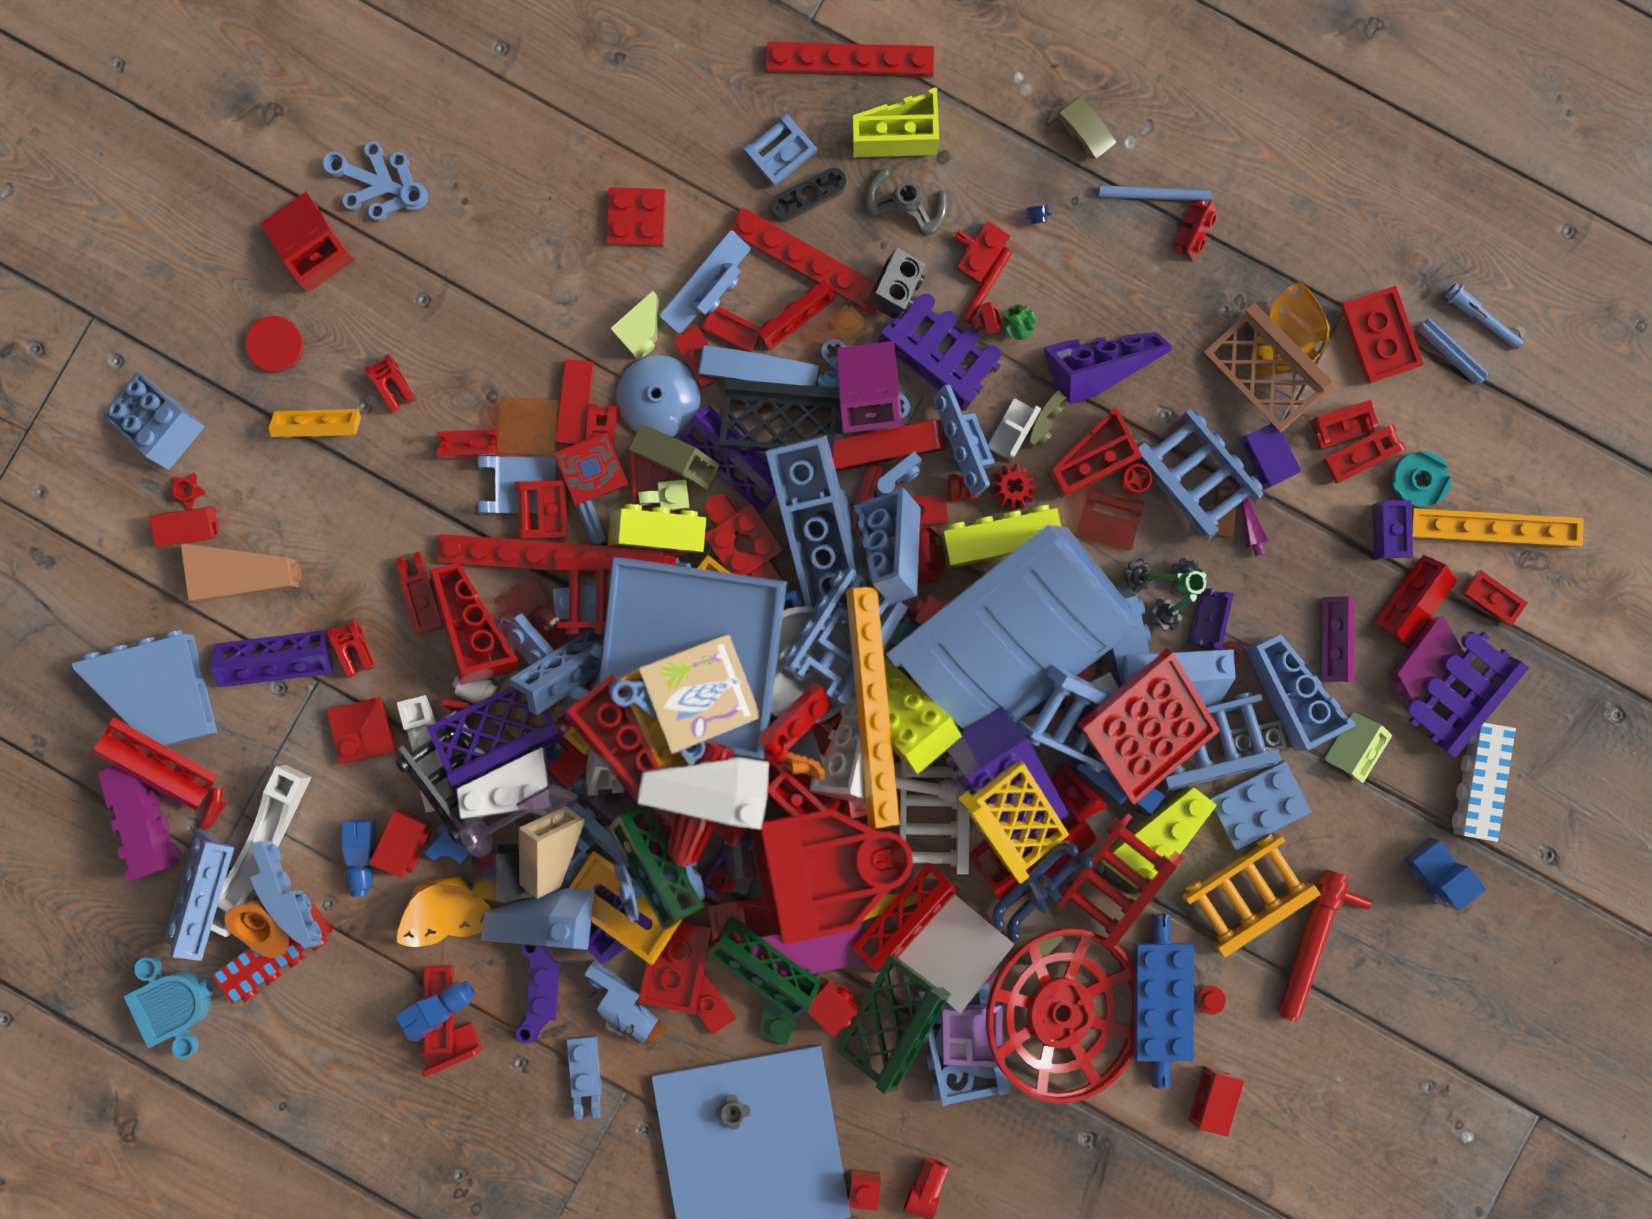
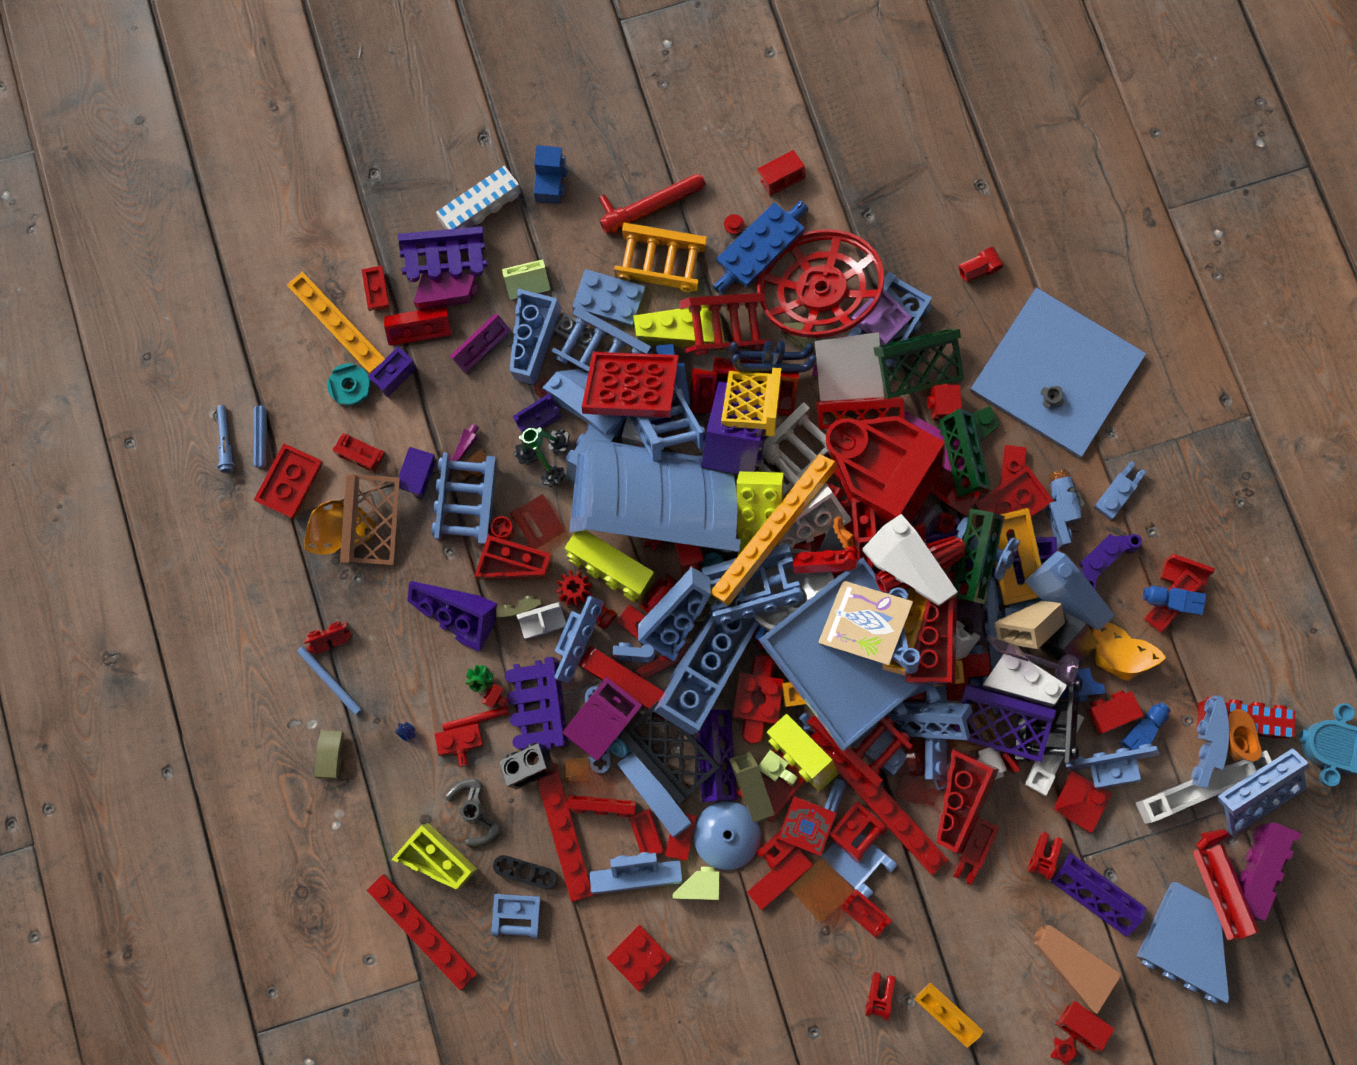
camera: 135 degrees left, 10 degrees down
red brick [848,1169,881,1211] -> none
red plate [1323,423,1407,484] -> none
none -> medium blue bracket [1066,744,1160,789]

